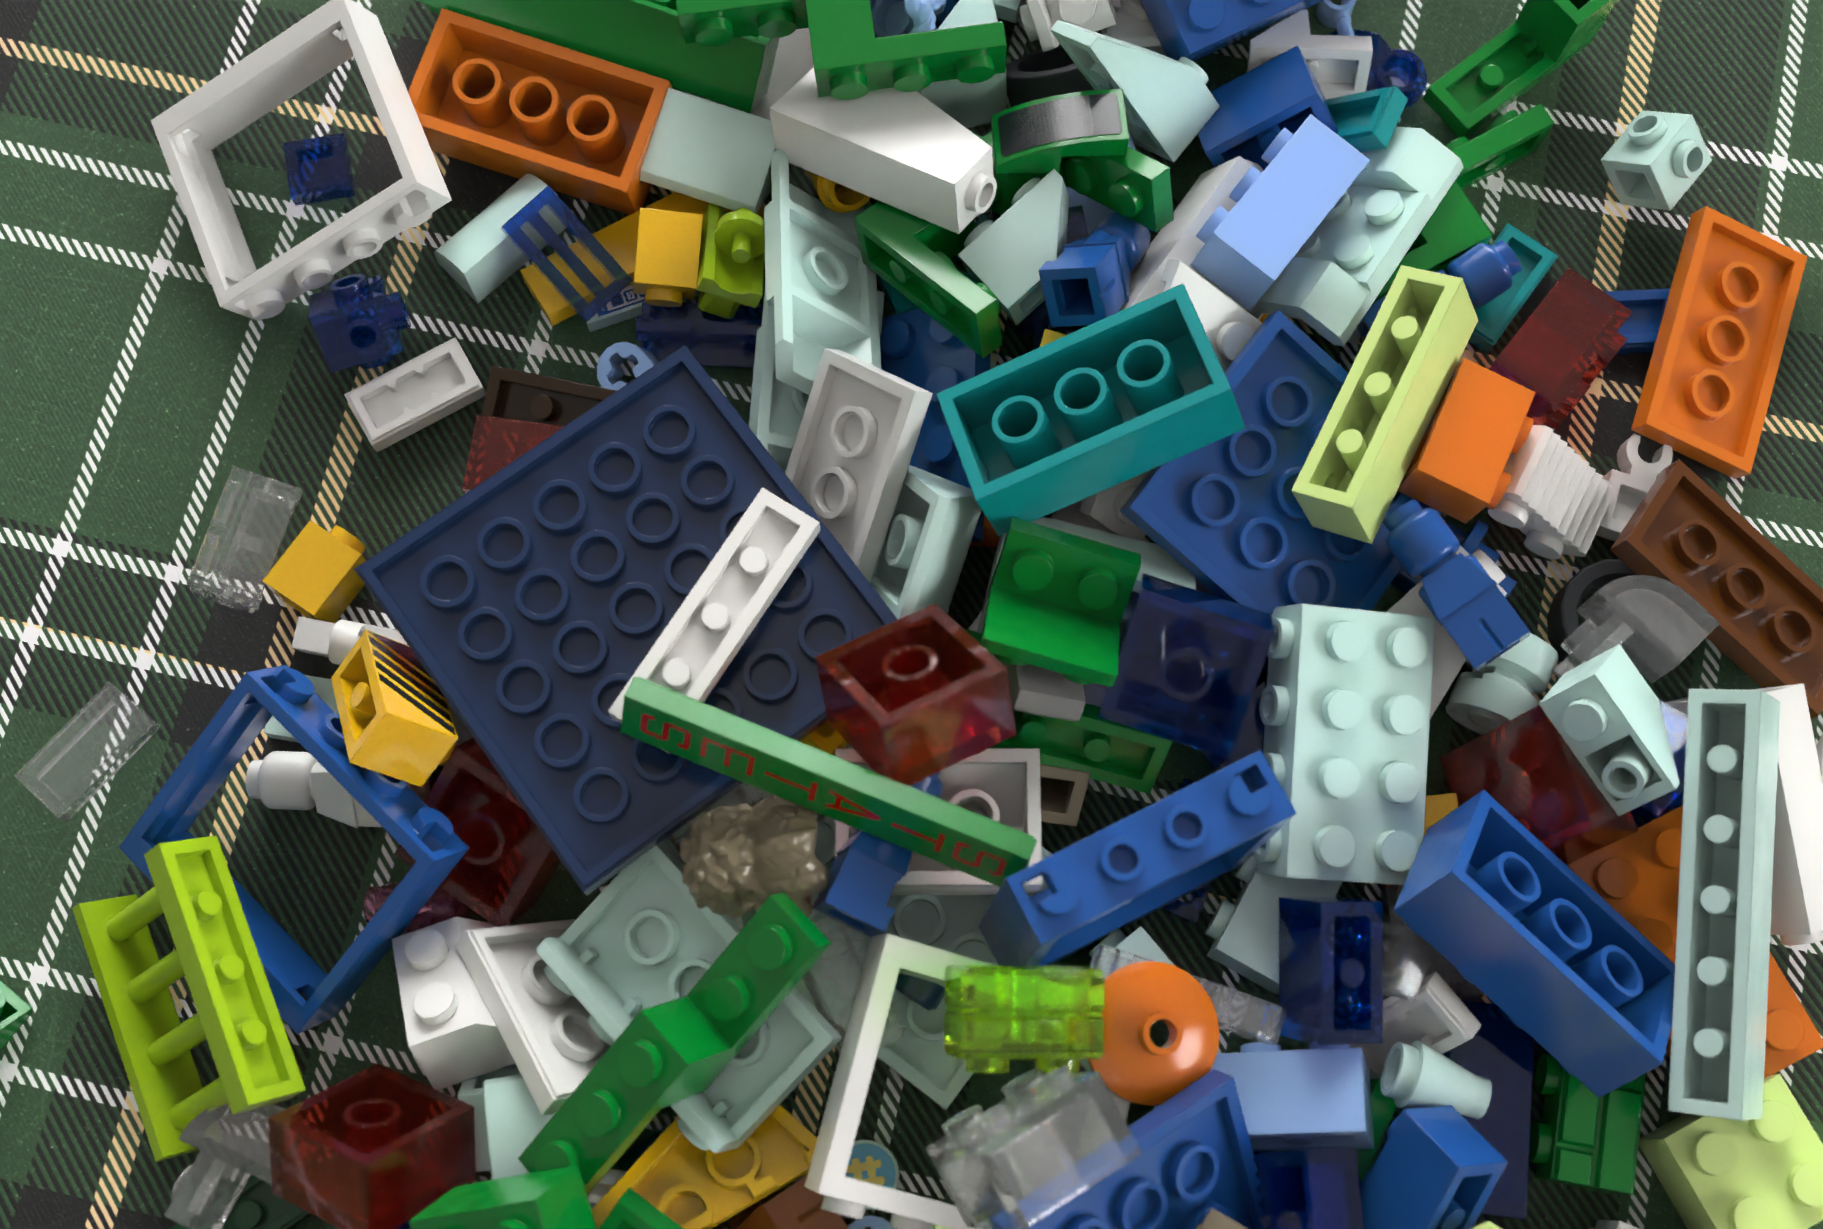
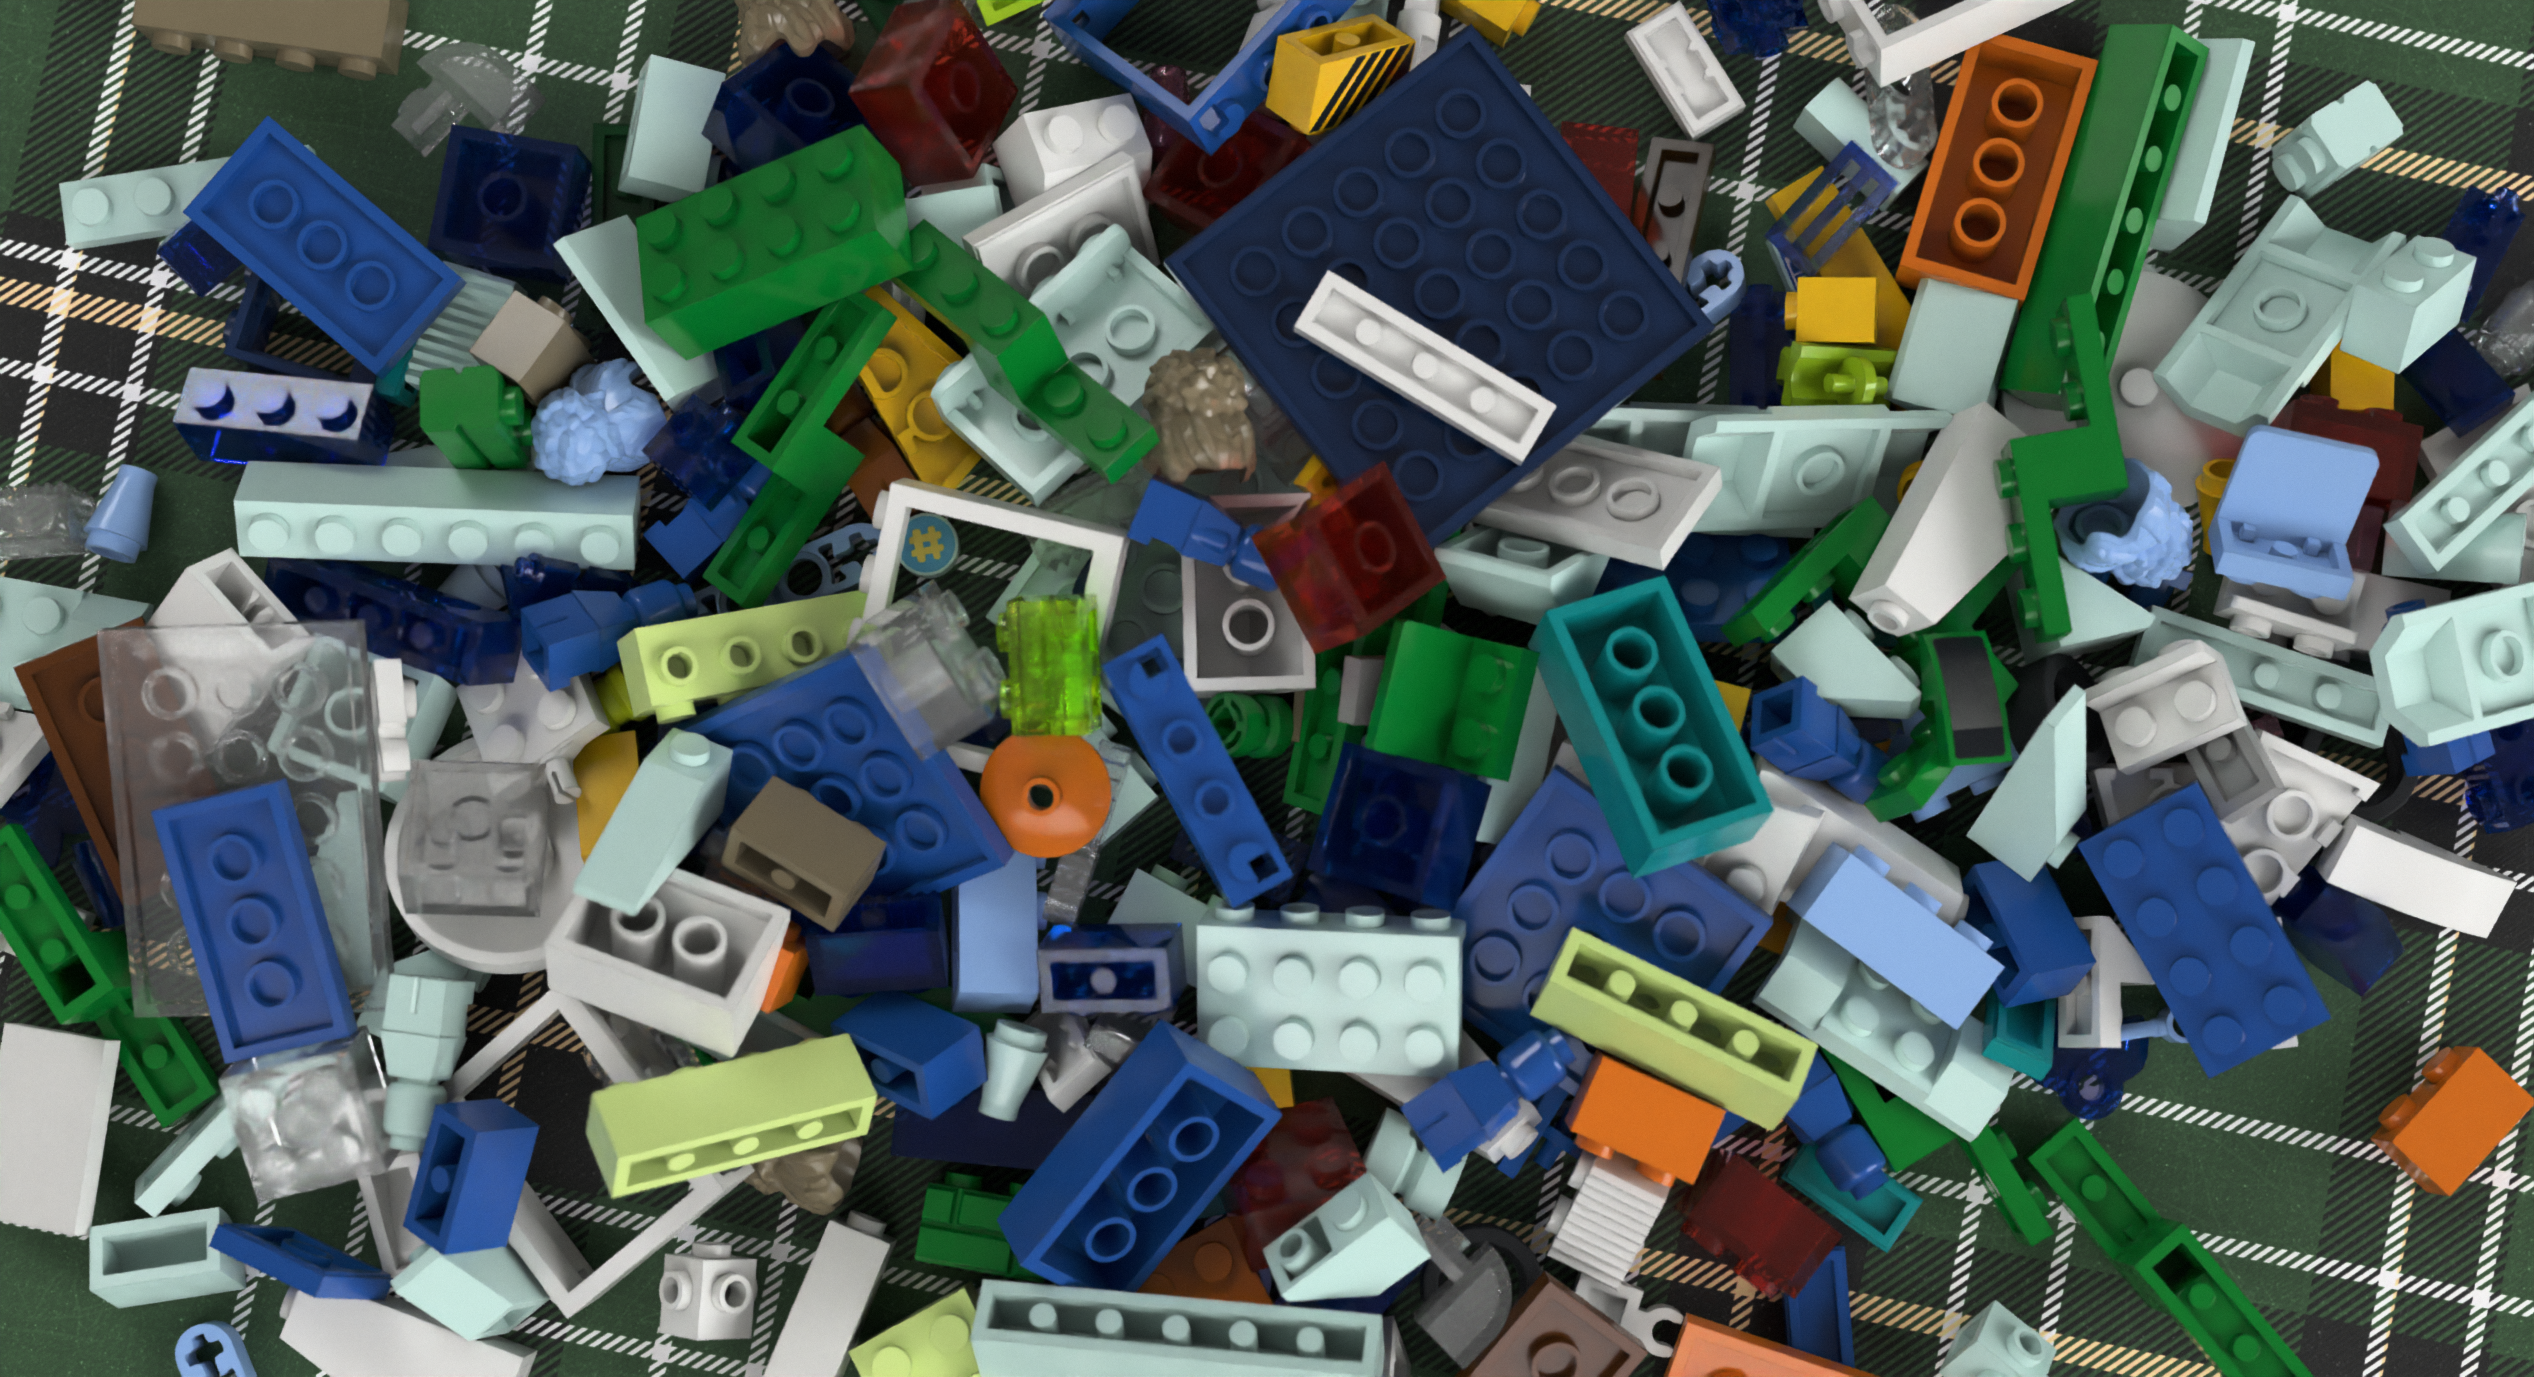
camera: 90 degrees right, 10 degrees up
green tile [621,676,1037,887] -> none
none -> green wheel [1205,692,1294,759]
none -> clear beam [1864,4,1938,170]

